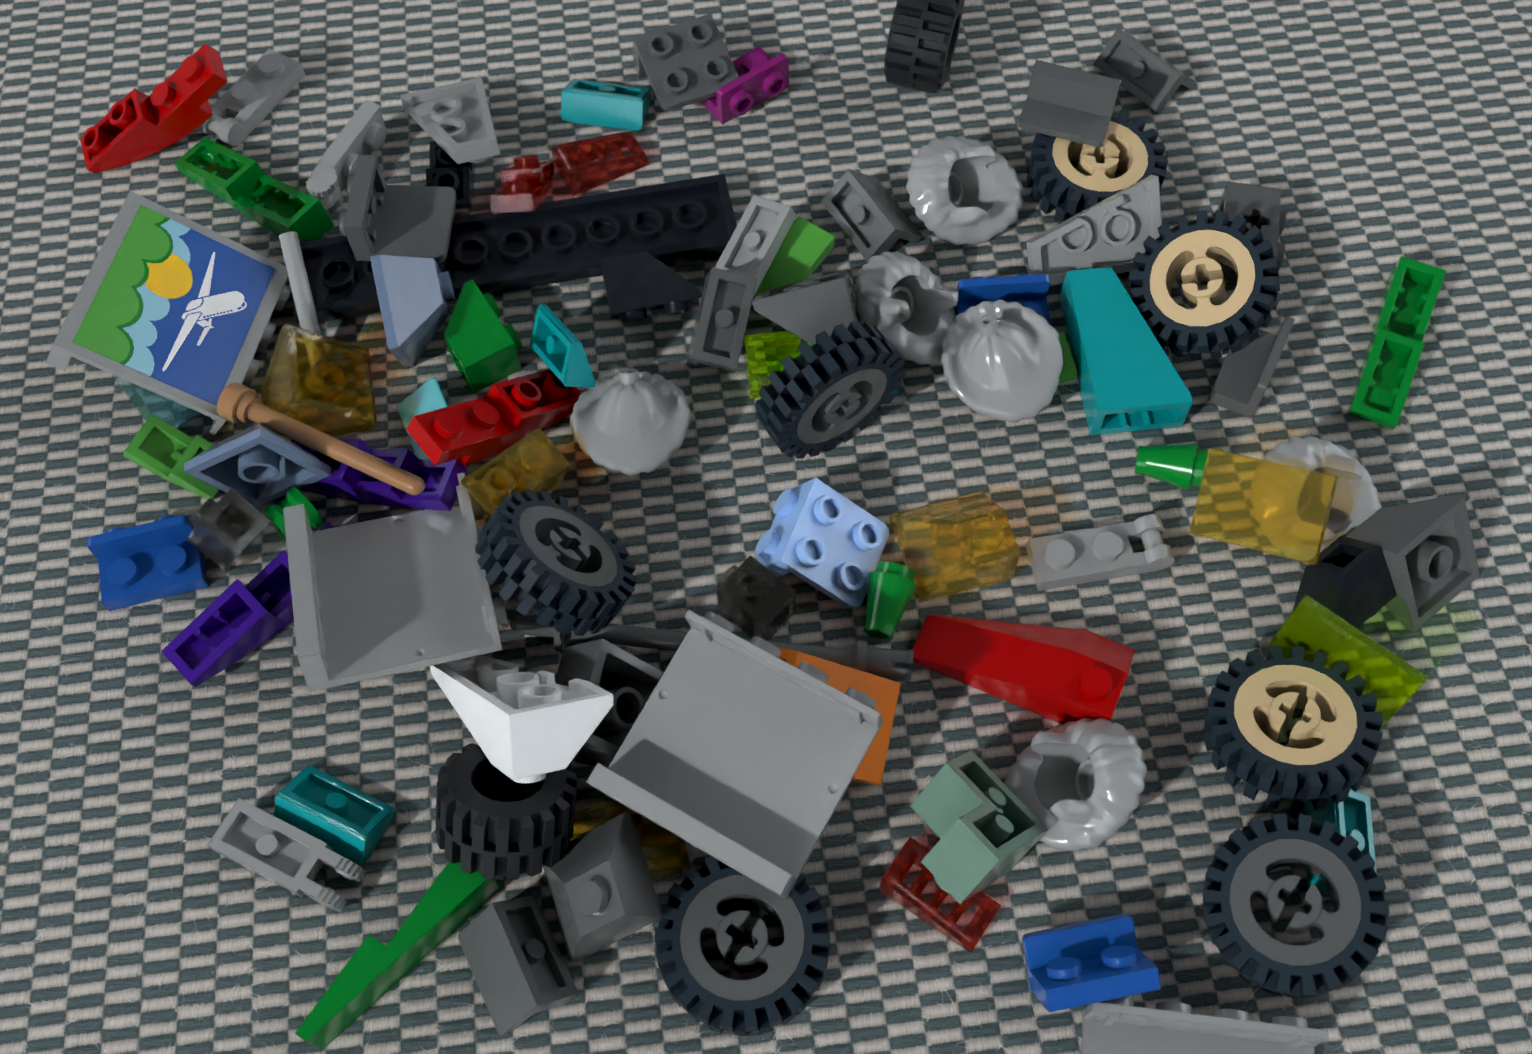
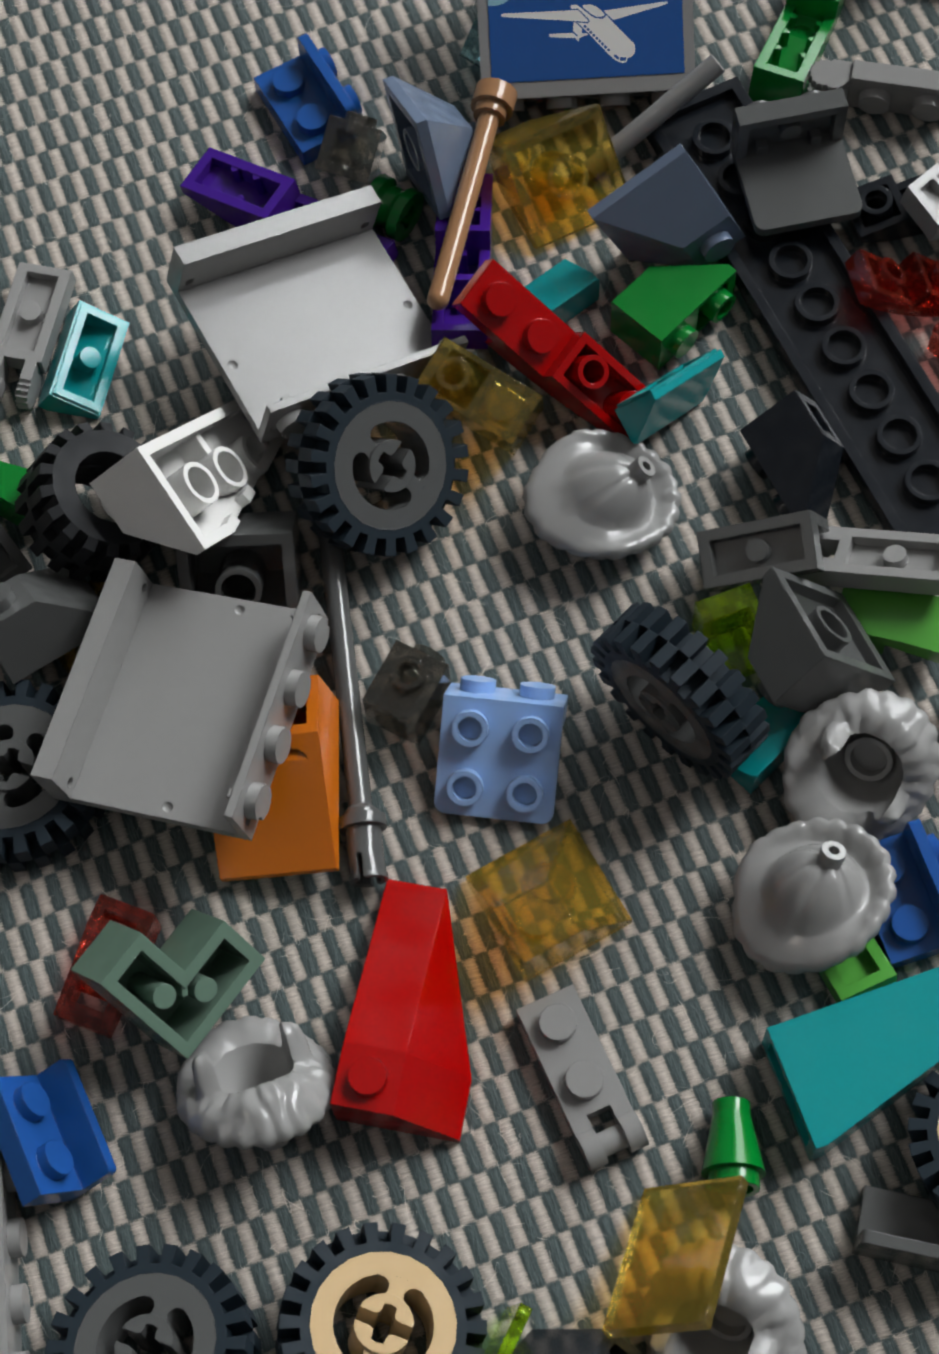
camera: 80 degrees right, 5 degrees up
bright green slope [123,413,219,500] -> none
green cone [863,562,917,640] -> none

